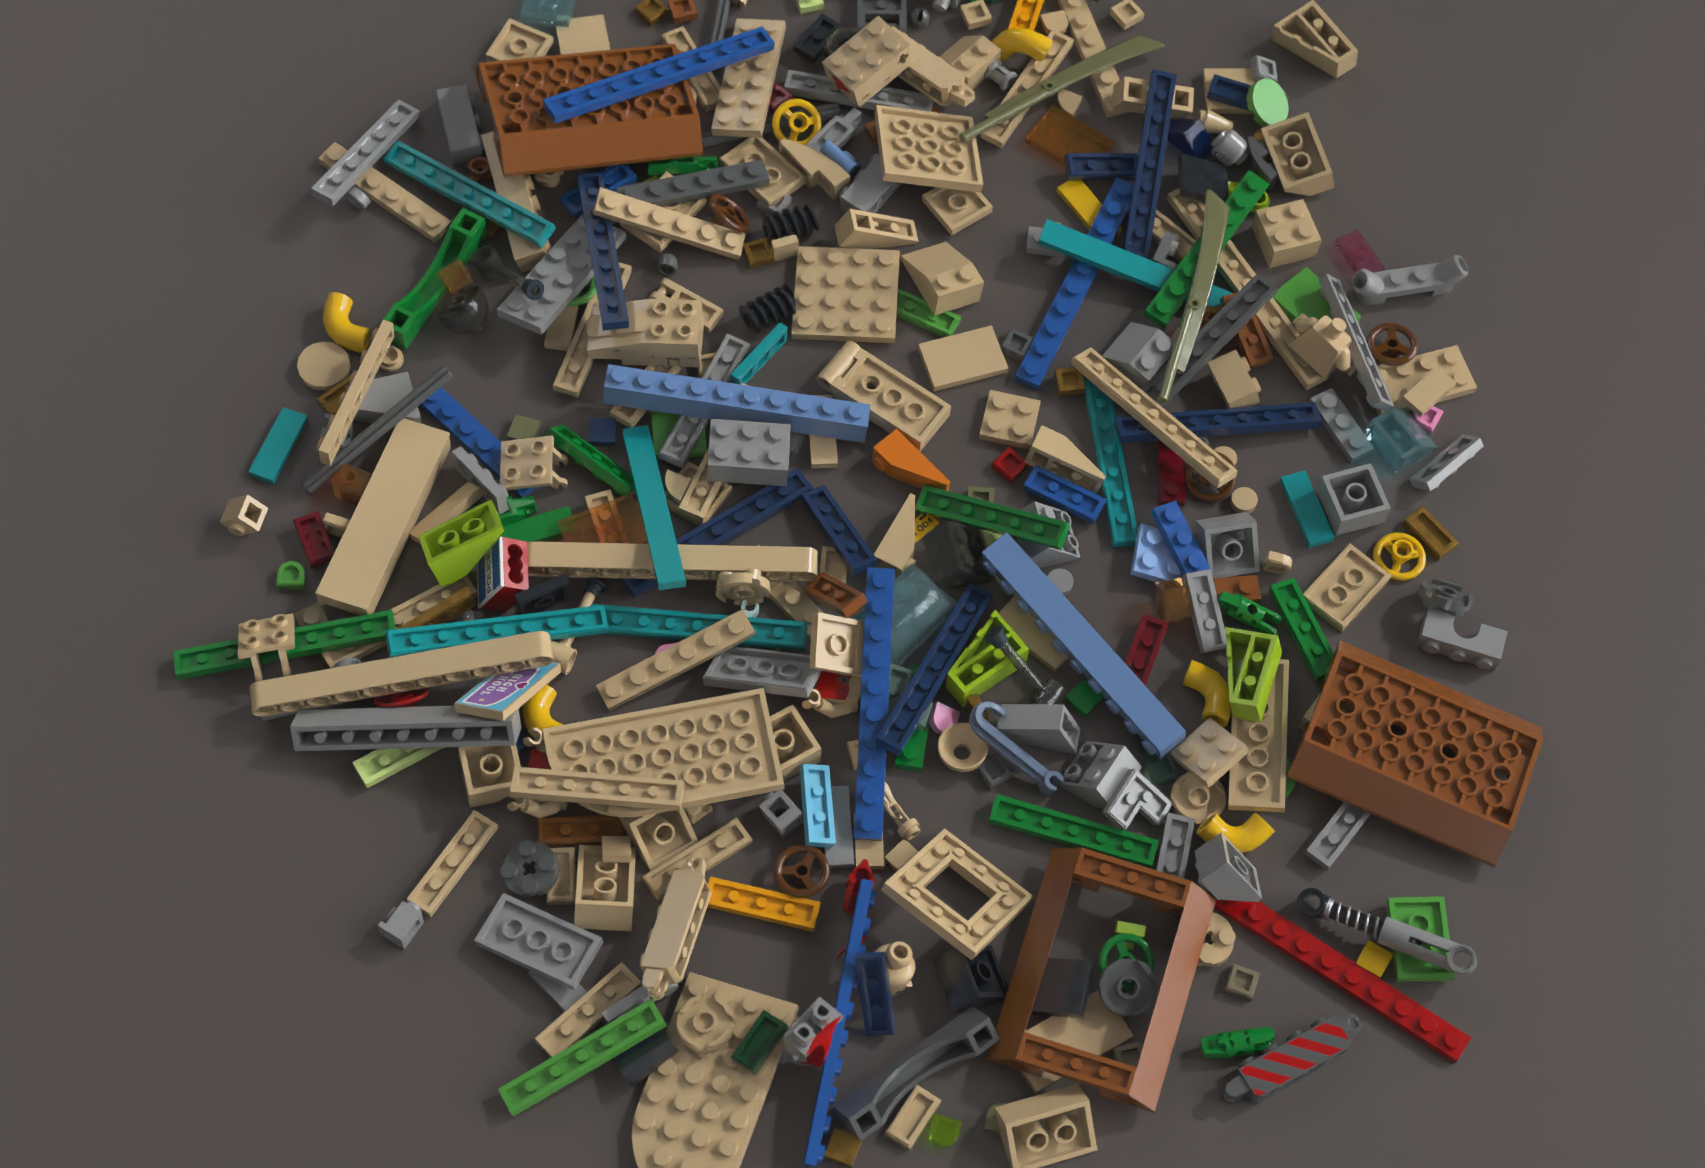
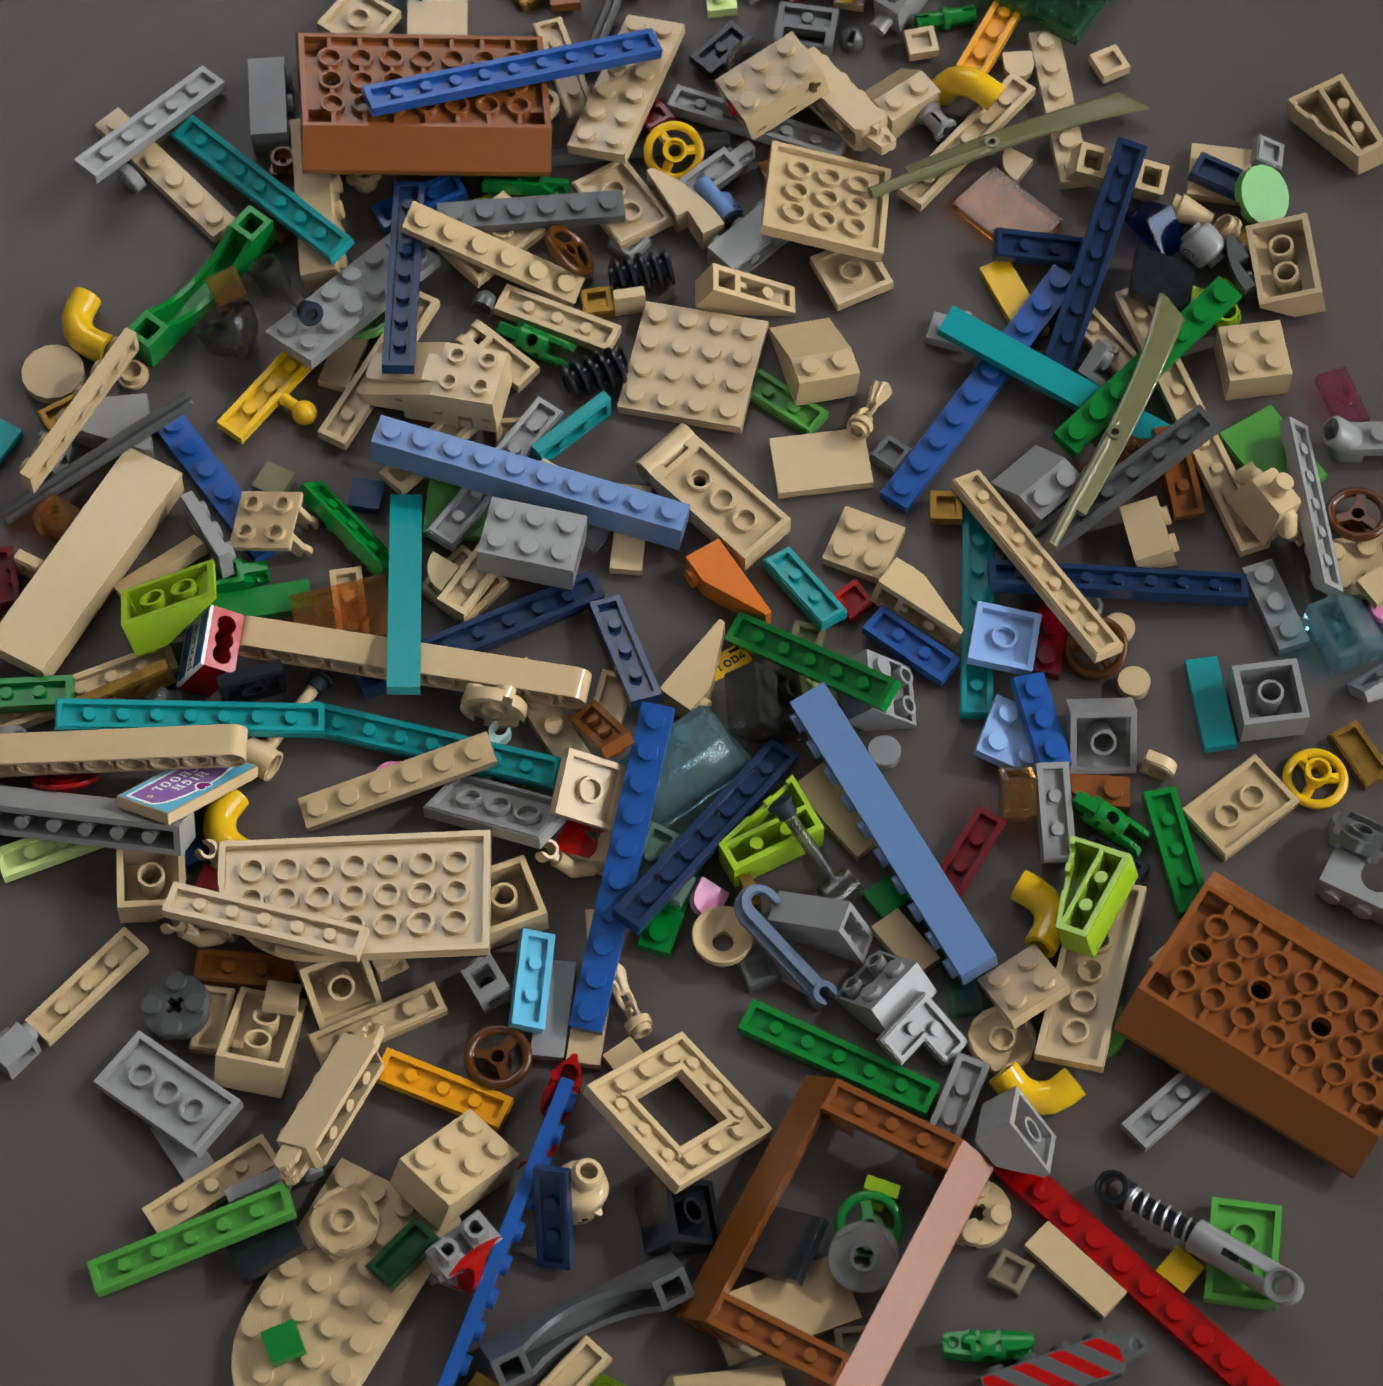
camera: 15 degrees right, 0 degrees up
none -> yellow plate [217,351,317,445]
none -> green tile [260,1318,307,1368]
none -> tan brick [389,1109,520,1231]
none -> tan plate [494,284,621,355]
none -> green hinge [496,321,577,368]
none -> teal tile [762,546,848,632]
none -> tan piece [847,380,893,440]
none -> tan tile [871,908,940,973]
none -> light blue plate [966,601,1042,676]
none -> tan tile [1023,1221,1127,1320]
none -> tan plate [1213,214,1242,240]

